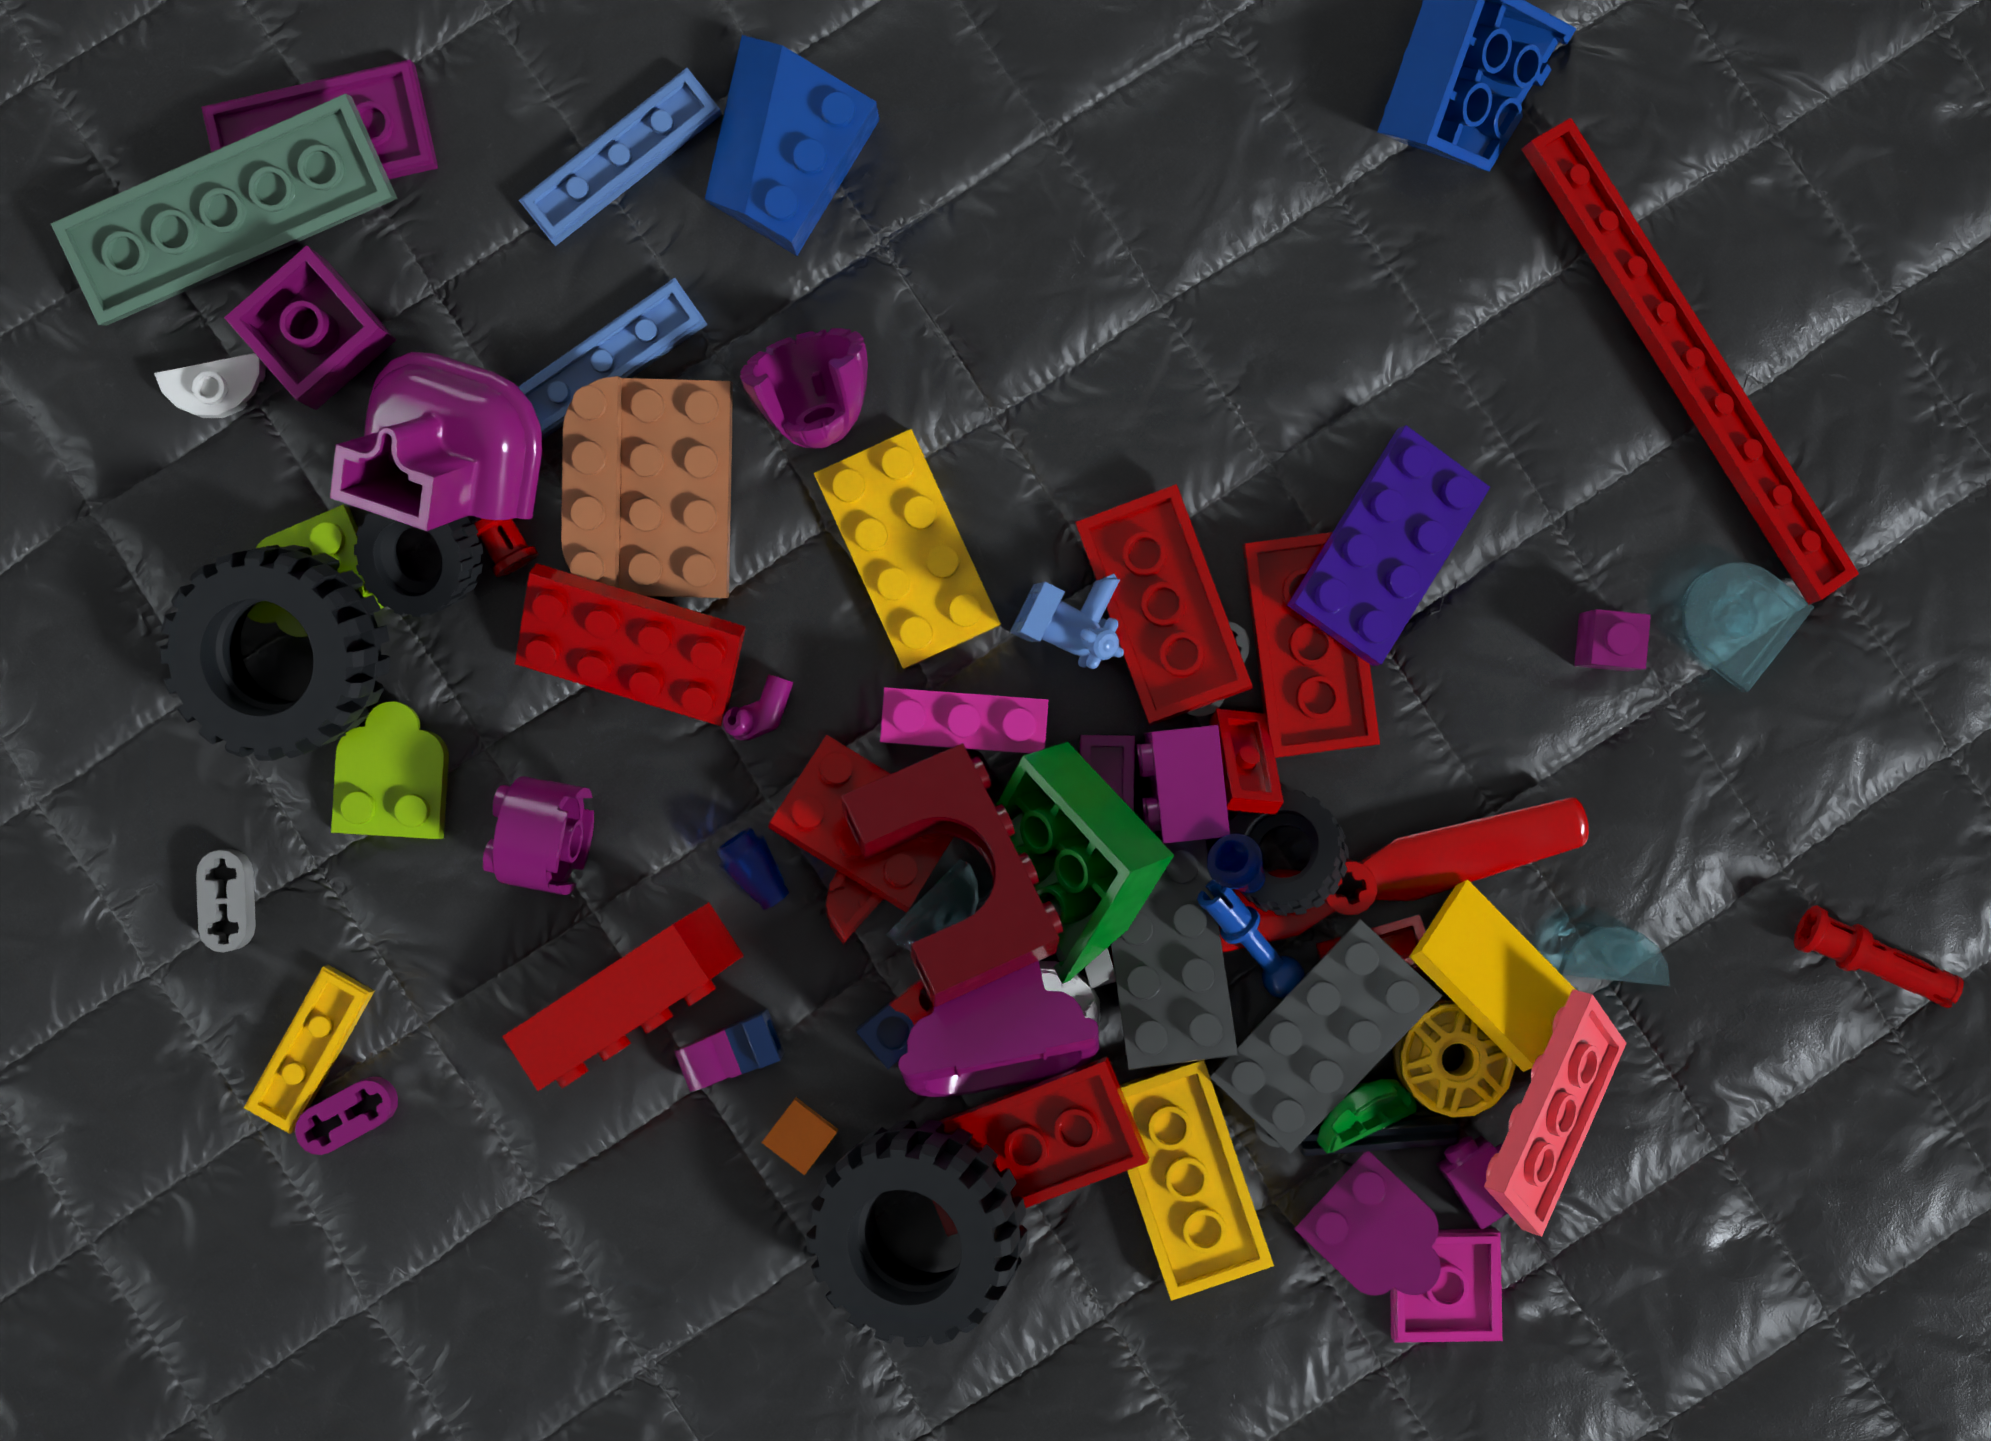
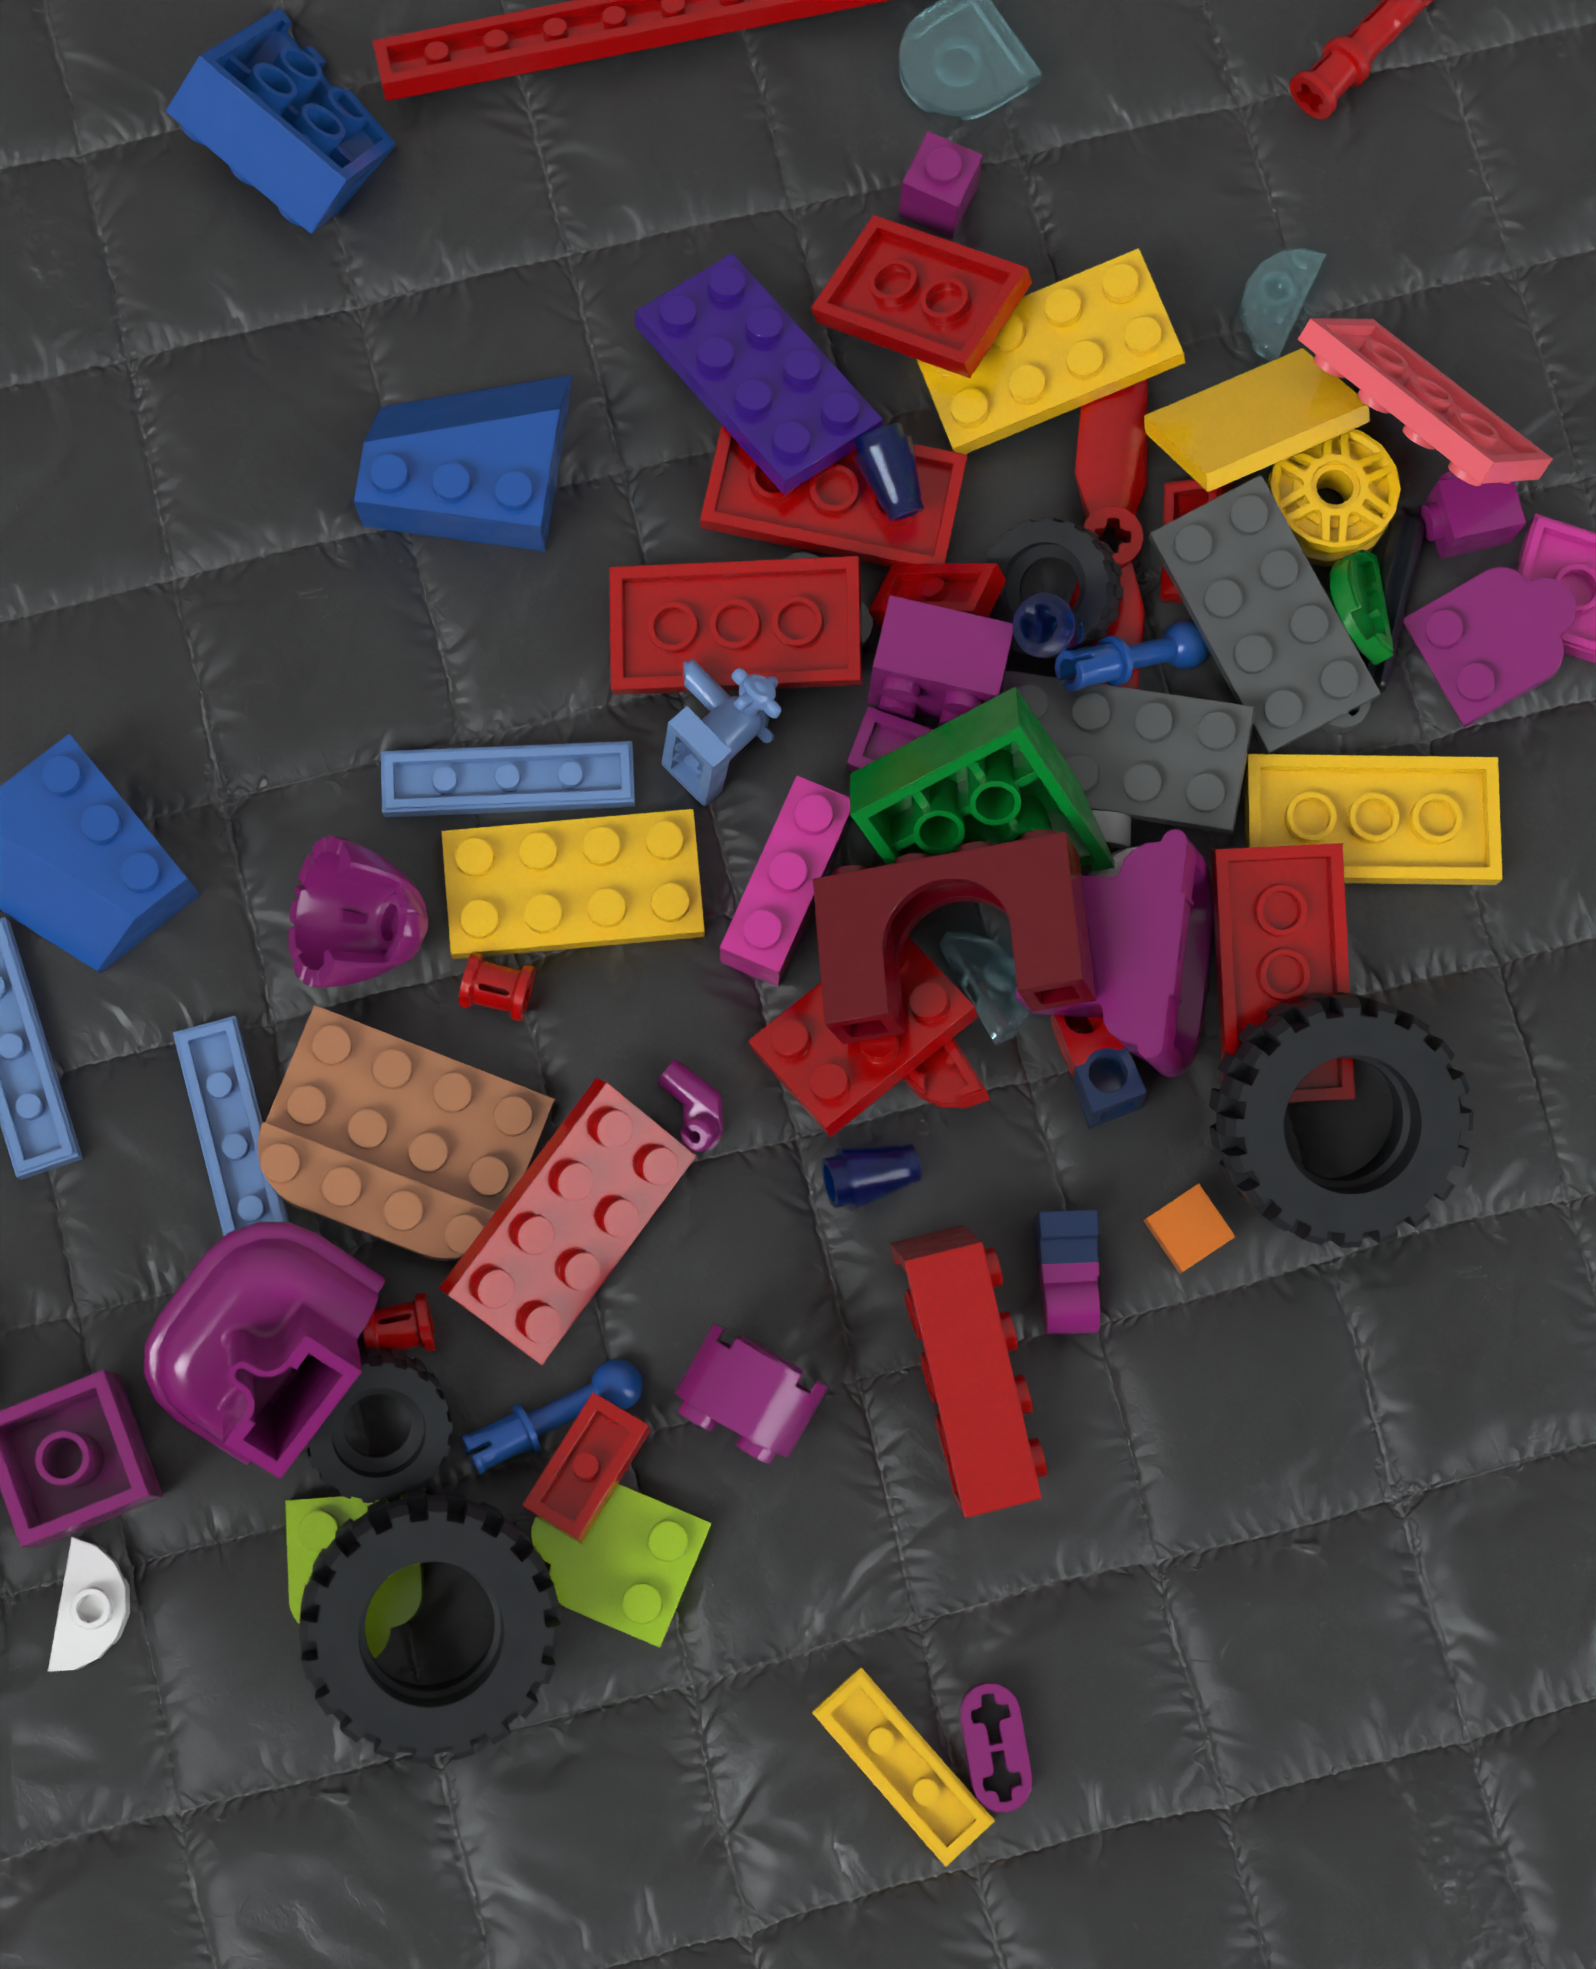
camera: 80 degrees left, 10 degrees down
light grey beam [196,849,256,953] -> none
none -> blue wedge [354,375,573,552]
none -> medium blue tile [381,741,635,818]
none -> red bush [458,952,536,1022]
none -> blue pin [460,1359,643,1475]
none -> red plate [522,1392,651,1544]
none -> red plate [811,215,1032,378]
none -> clear blue cone [854,423,924,522]
none -> yellow plate [916,248,1185,454]

